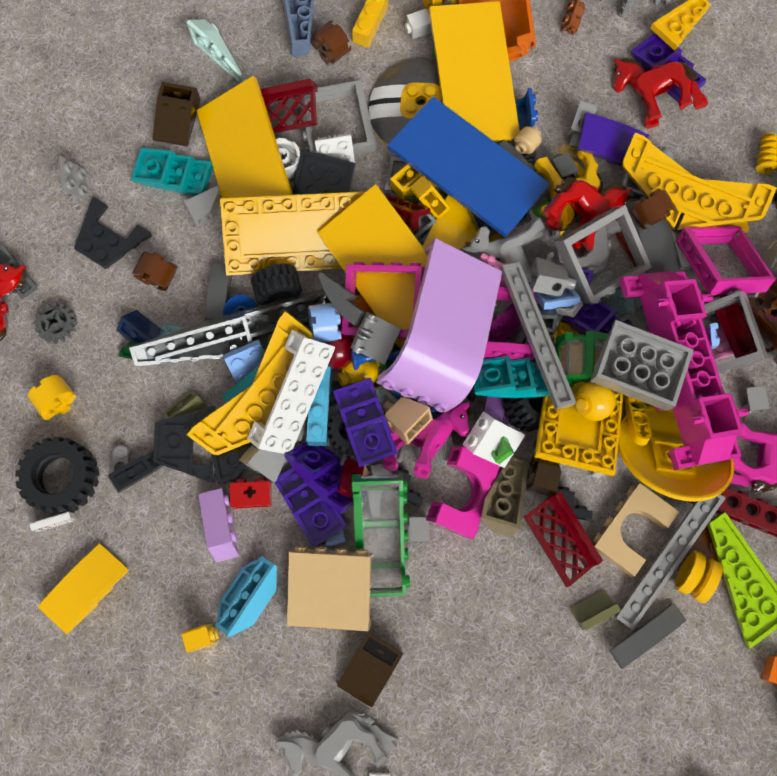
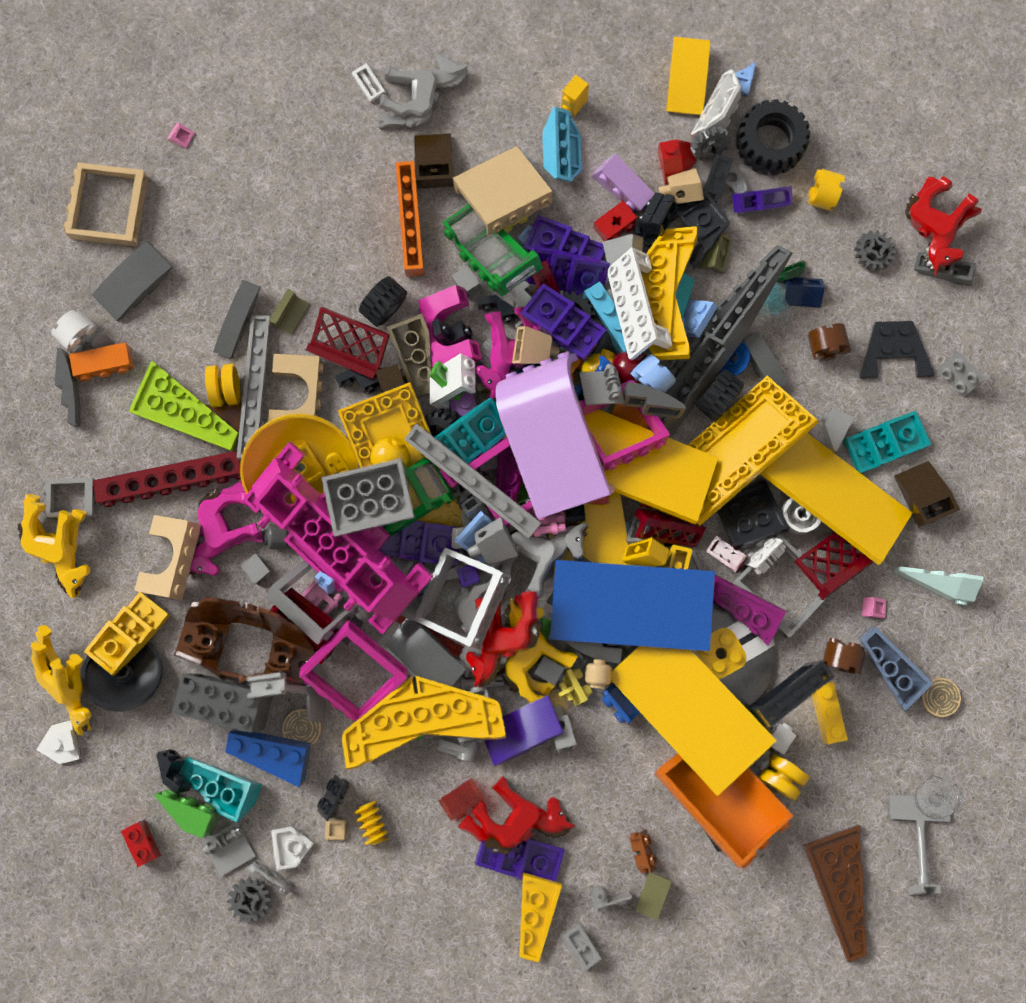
camera: 145 degrees right, 5 degrees up
white tile [30,512,76,532] -> none
reddish brown brick [632,188,678,230] -> none
none -> dark grey slope [92,241,173,321]
none -> black tyre [359,276,407,327]
none -> orange brick [395,161,424,277]
none -> black slope [432,319,473,345]
none -> clear red brick [438,778,485,821]
none -> light yellow hips [558,668,592,706]
none -> black brick [639,192,678,236]
none -> red slope [657,139,697,185]
none -> tan torso [658,169,704,204]
none -> dark grey gear [690,126,731,160]
none -> white wedge [691,69,741,137]
none -> plate [706,535,748,573]
none -> magenta wing [713,575,786,646]
none -> dark purple slope [732,186,793,213]
none -> light blue tile [735,63,756,96]
none -> black window [747,661,835,727]
none -> bright pink slope [862,597,886,619]

